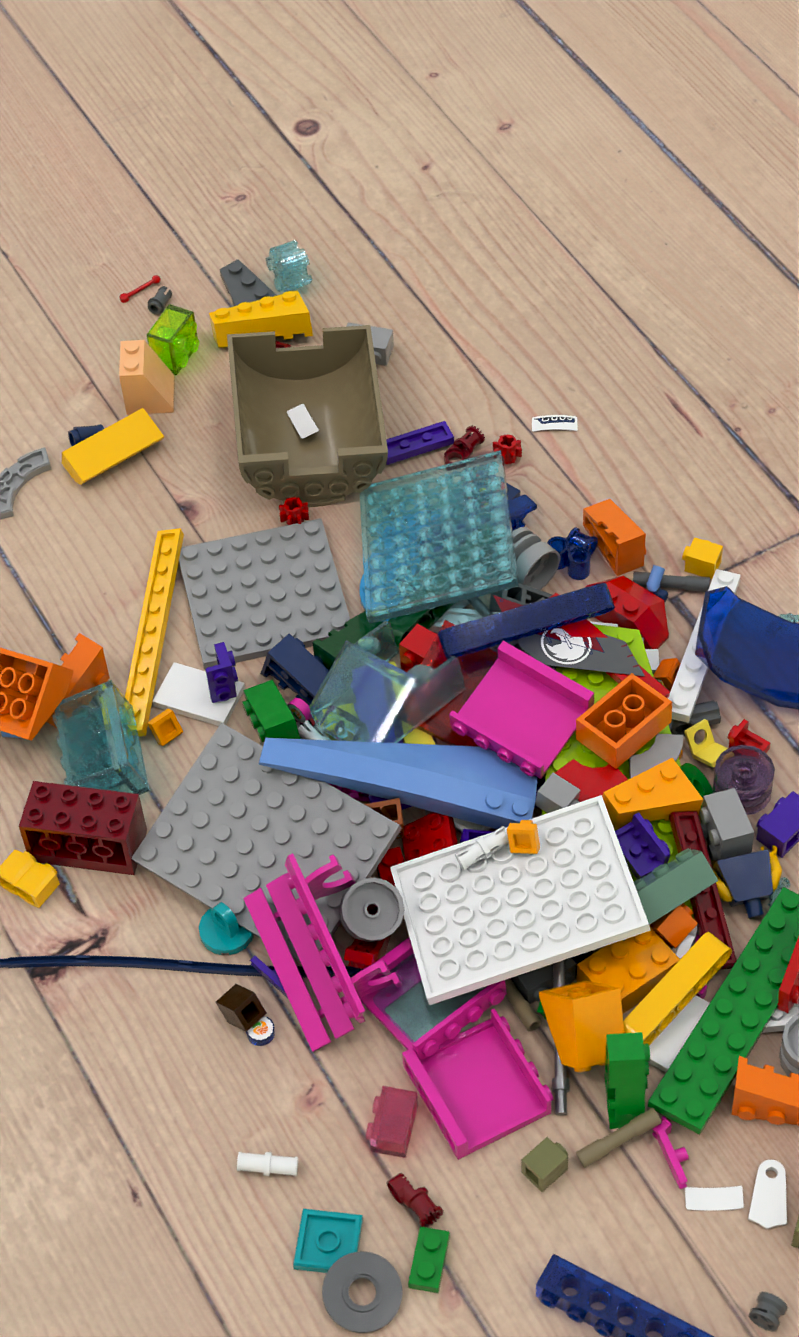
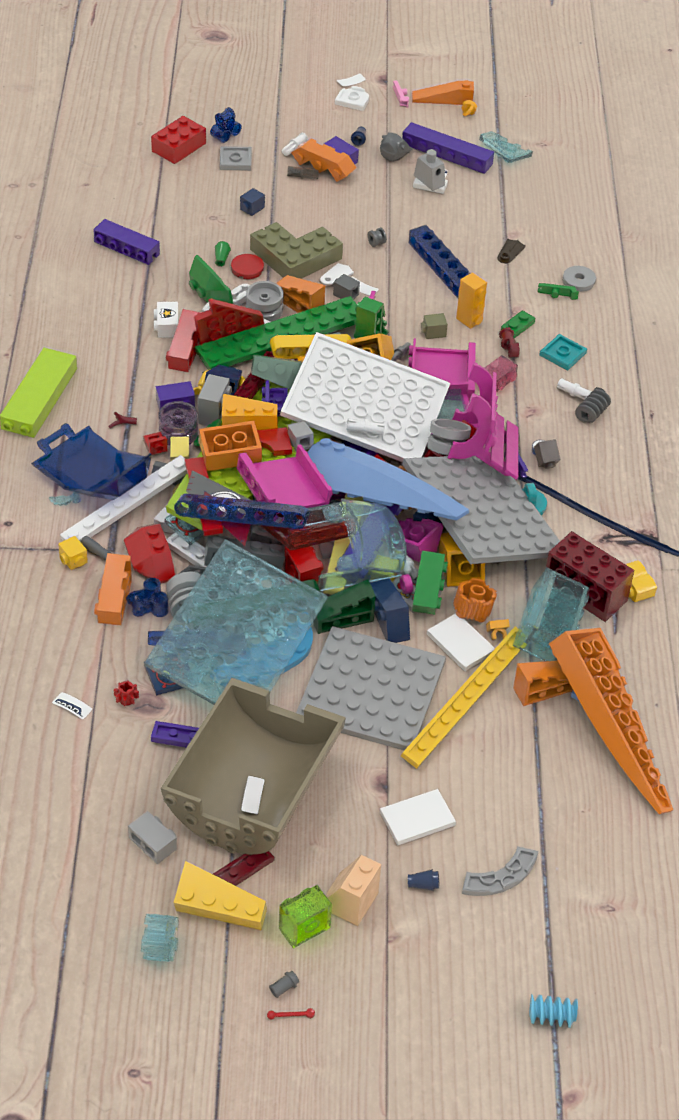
camera: 155 degrees left, 5 degrees down
yellow brick [62,408,164,485] -> none
dark purple bracket [205,642,238,703] -> none
dark grey wing [220,259,277,306] -> none
dark grey piece [322,1251,402,1333] -> none
dark red connector [444,425,485,472] -> none
light orange tile [507,820,540,854] -> none
dark tan piece [576,1108,662,1168] -> none
medium blue arm [647,565,668,603] -> none
orange slope [653,658,681,691] -> none
none -> dark grey brick [333,274,360,300]
none -> white tile [380,789,456,846]
none -> orange brick [453,577,497,622]
none -> light orange brick [456,272,487,329]
none -> dark grey piece [575,387,611,423]

